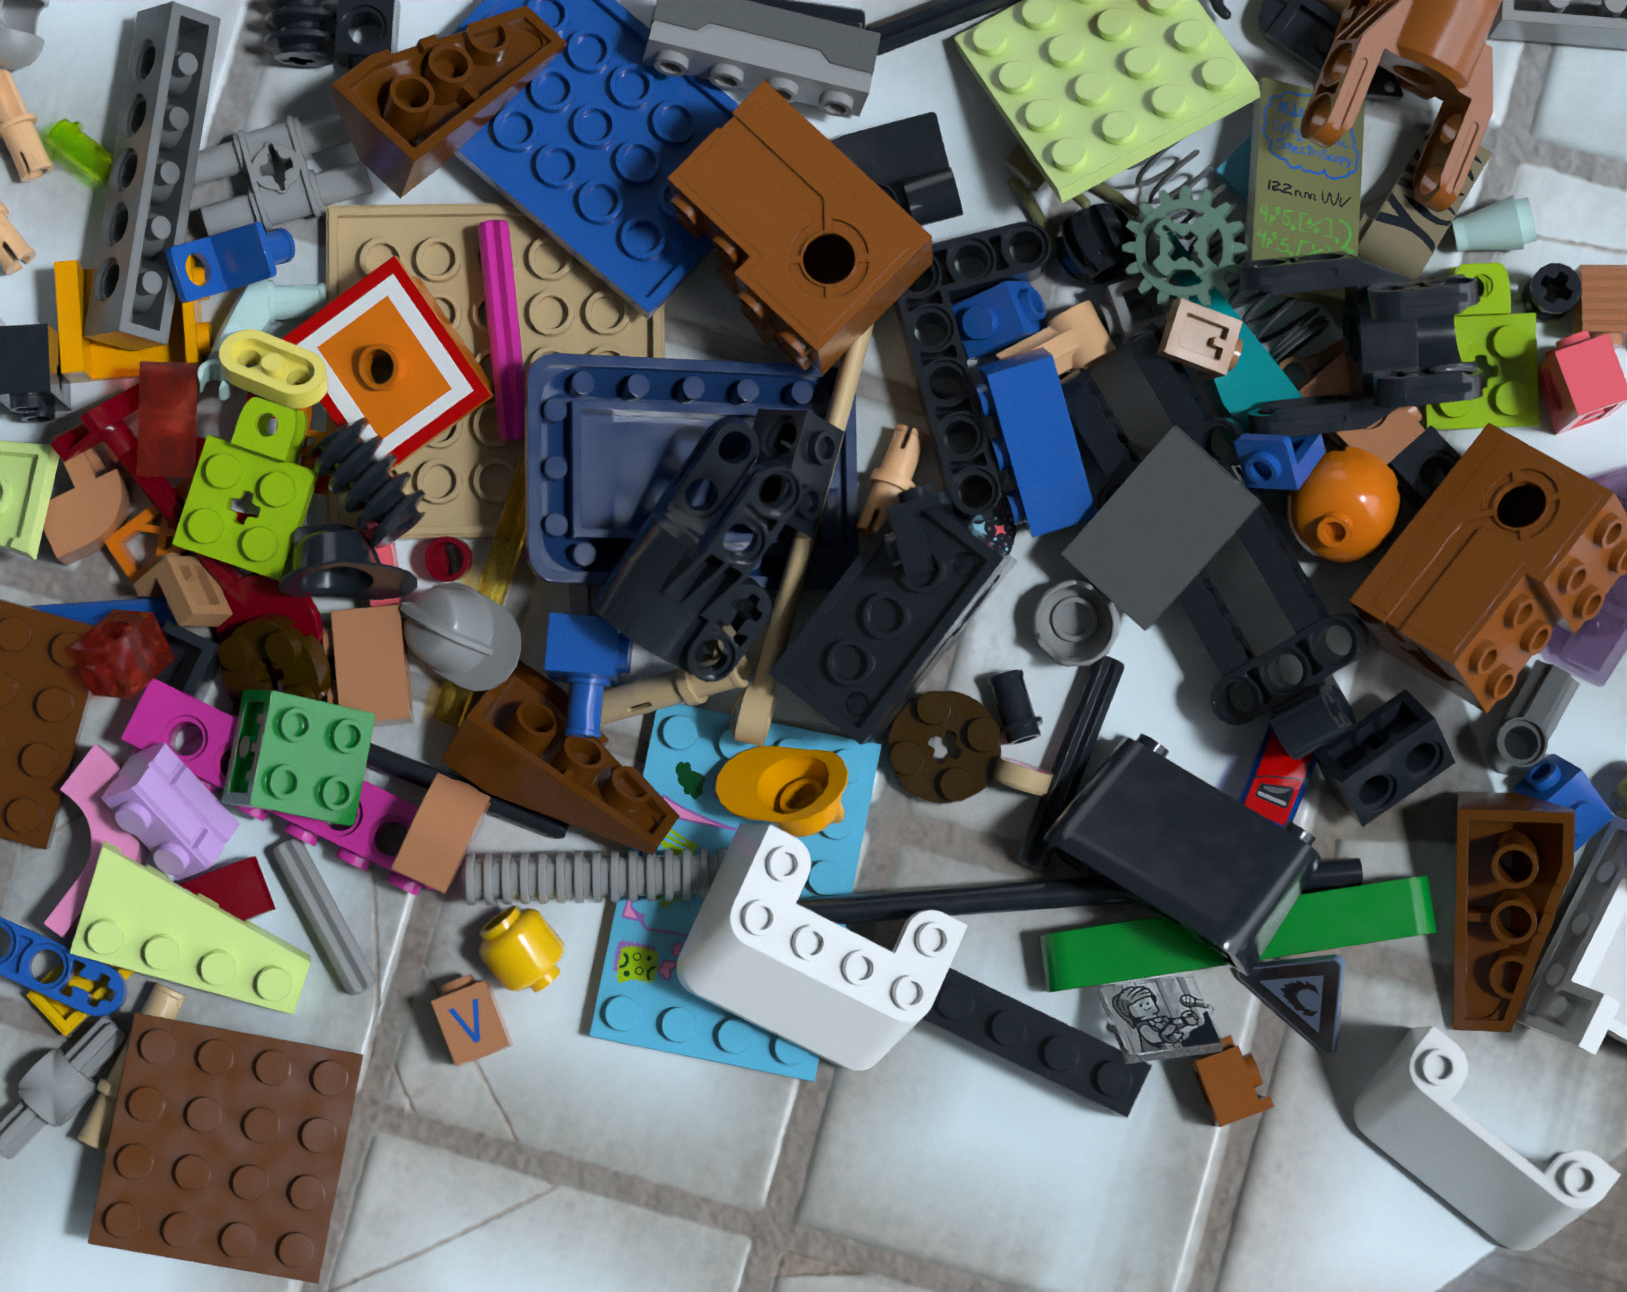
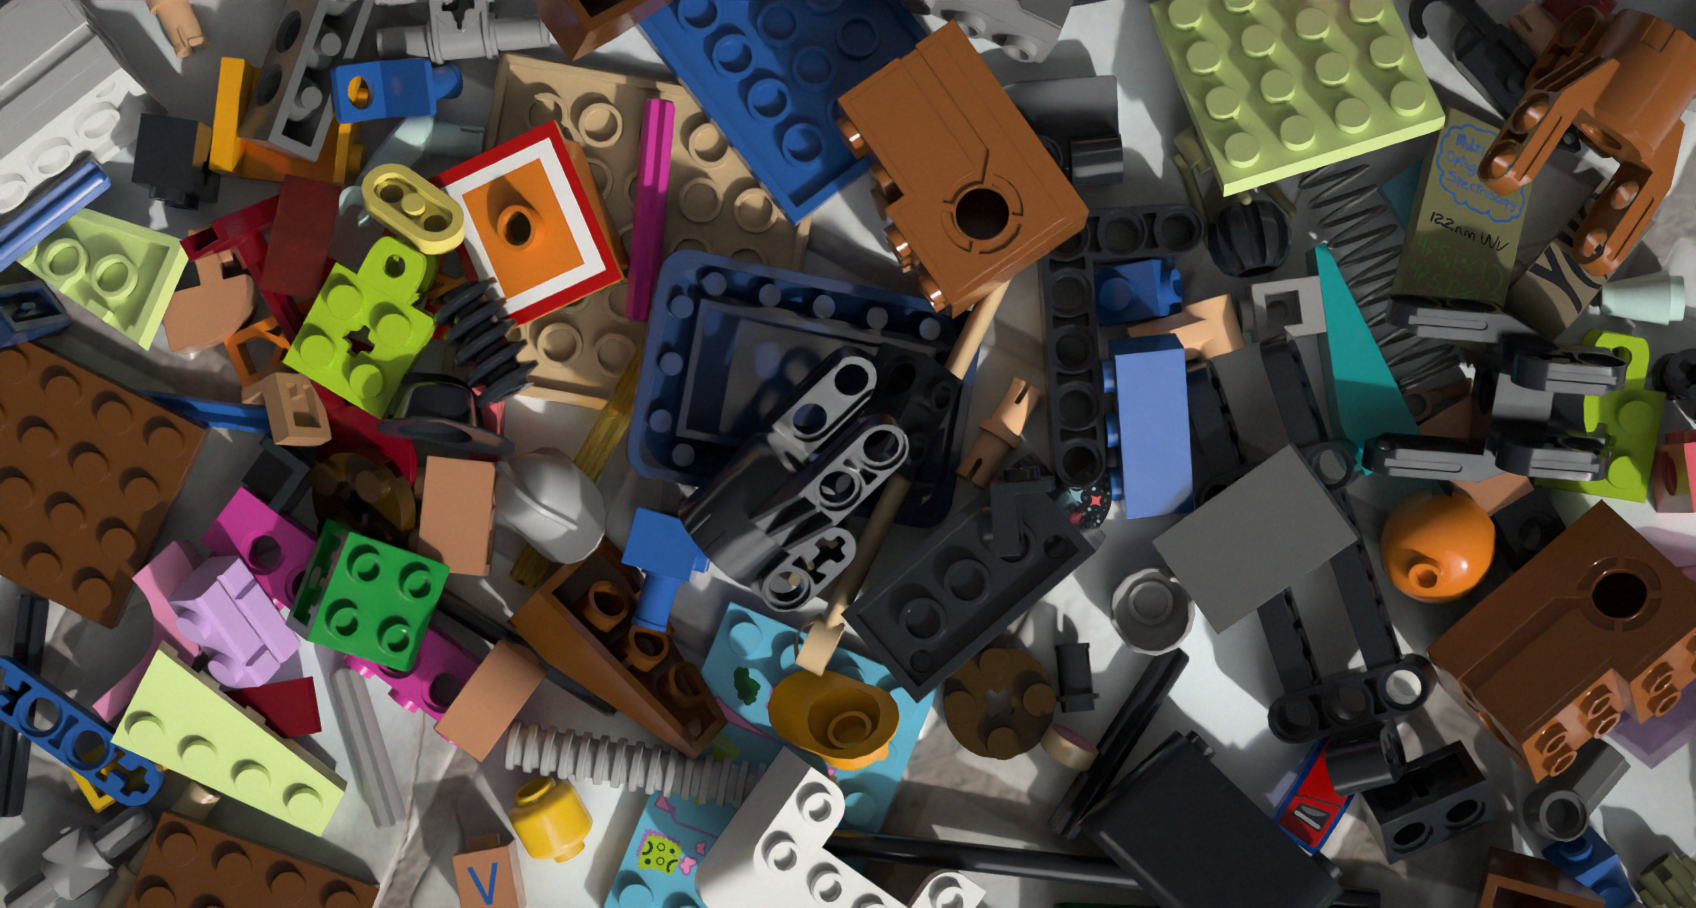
camera: 15 degrees right, 5 degrees up
clear red brick [69,609,176,699] -> none
dark red hinge [425,536,473,582] -> none
tan pin [600,655,751,727] -> none
sand green gear [1122,185,1248,308] -> none
bracket [1156,298,1243,380] -> none
blue bracket [1234,433,1326,490] -> none

